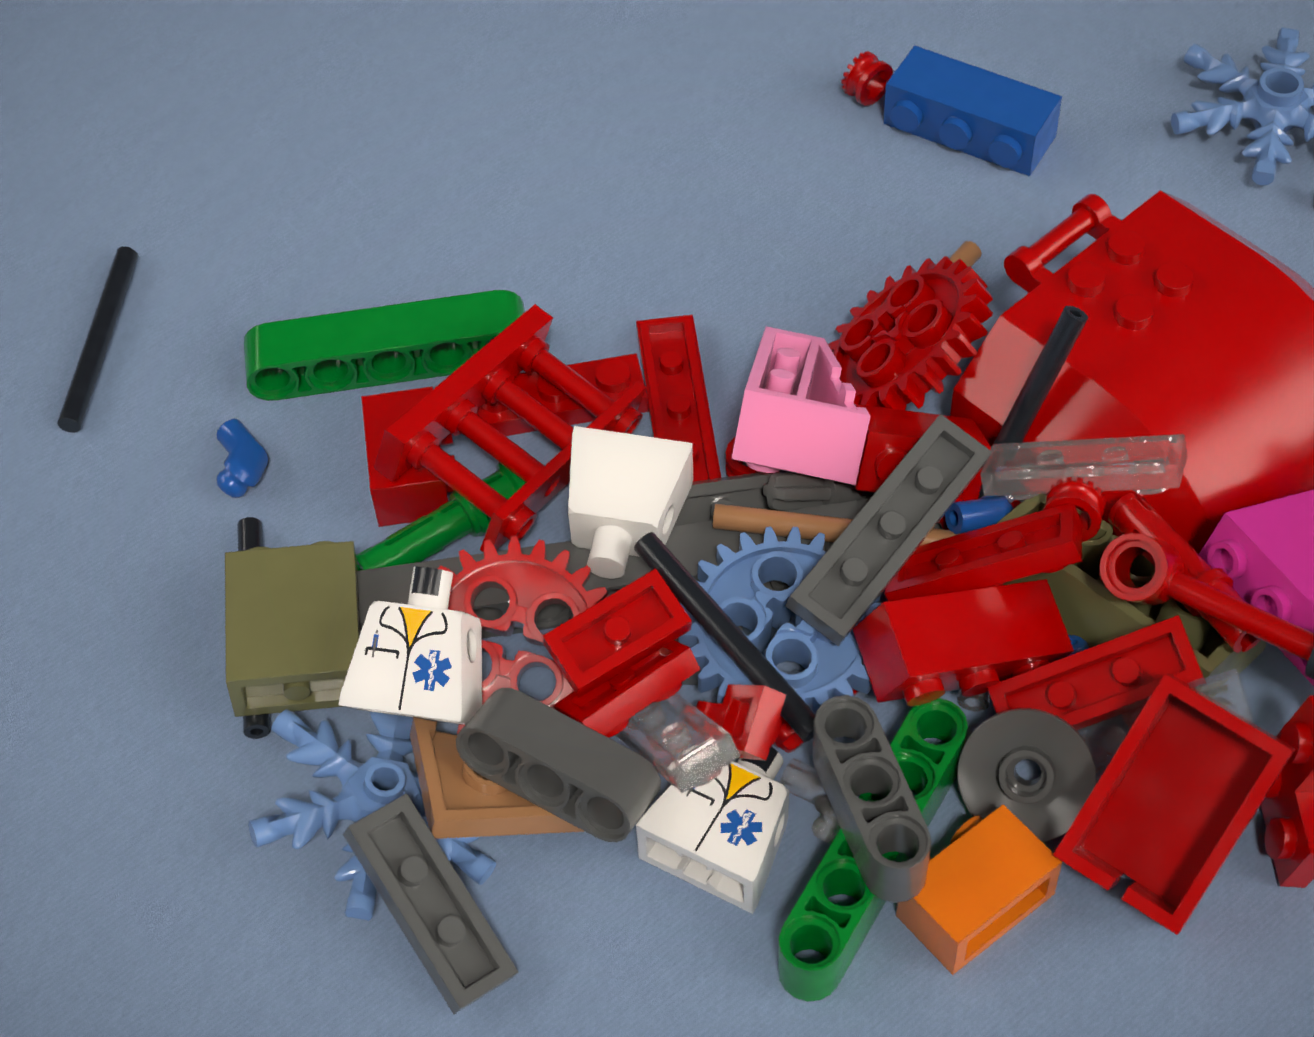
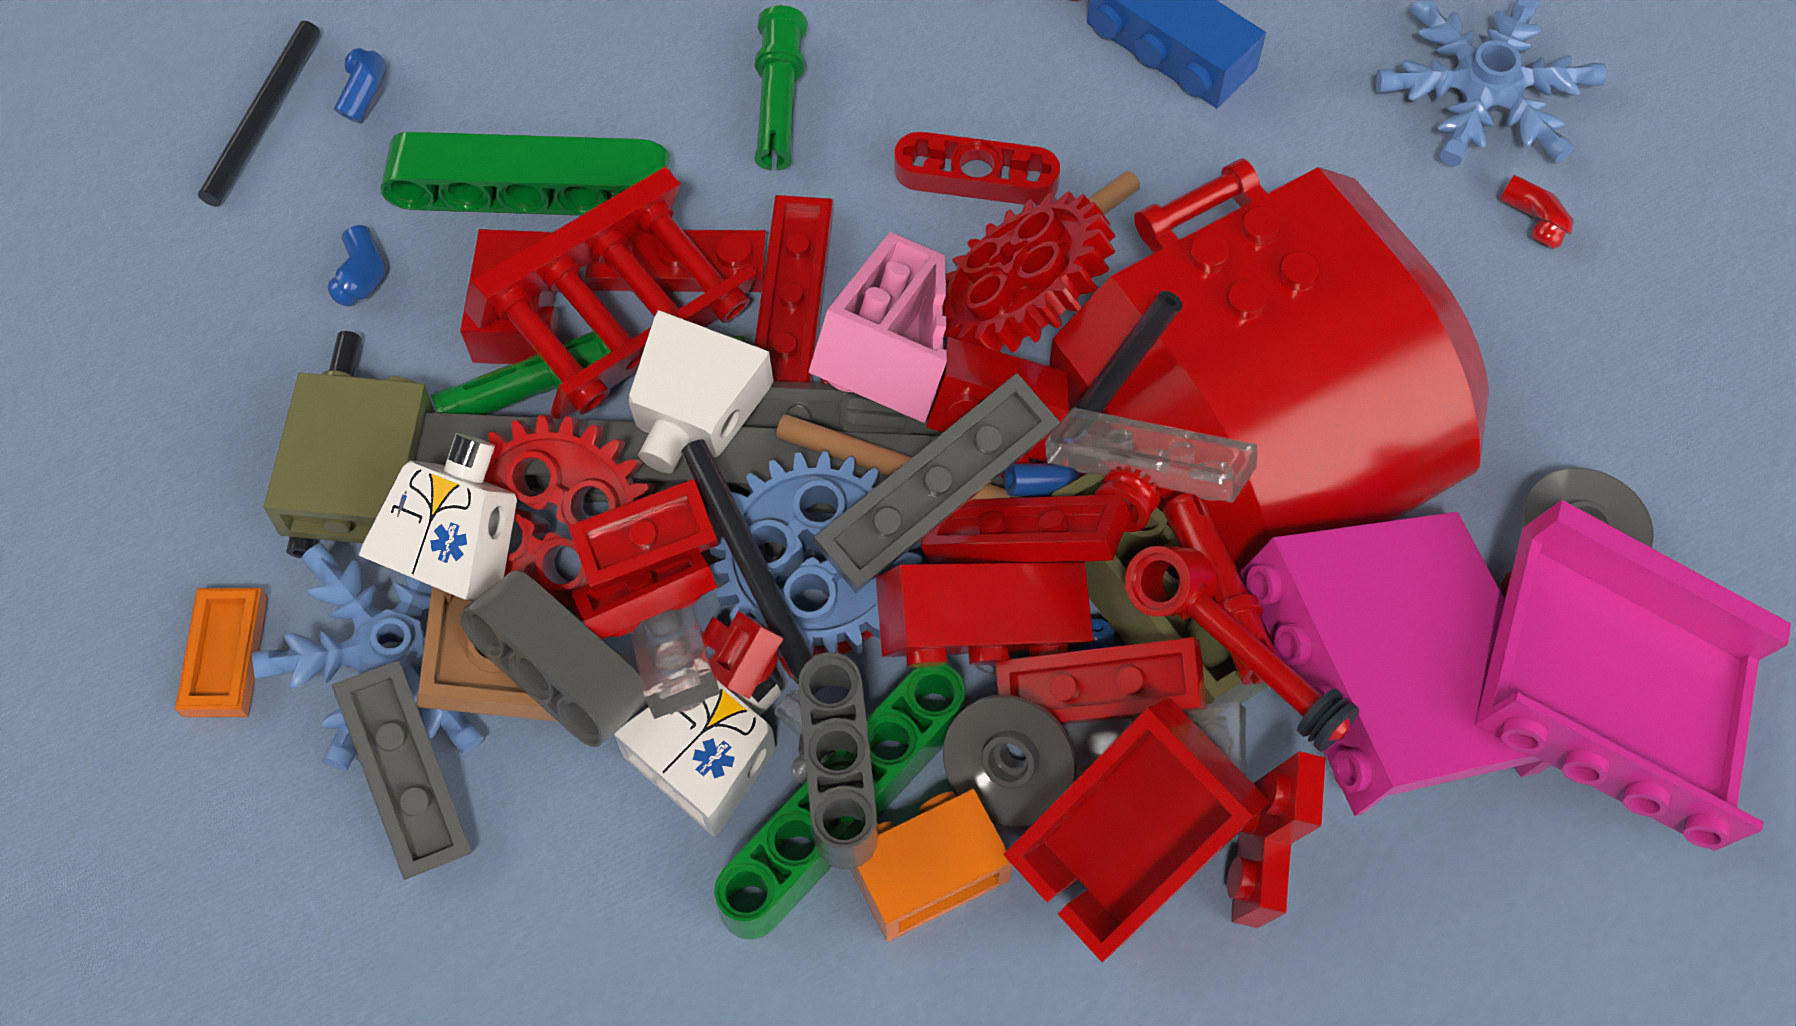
camera: 10 degrees right, 10 degrees up
none -> orange tile [175,588,268,717]
none -> blue arm [333,48,386,123]
none -> green pin [754,5,808,171]
none -> red beam [894,132,1060,206]

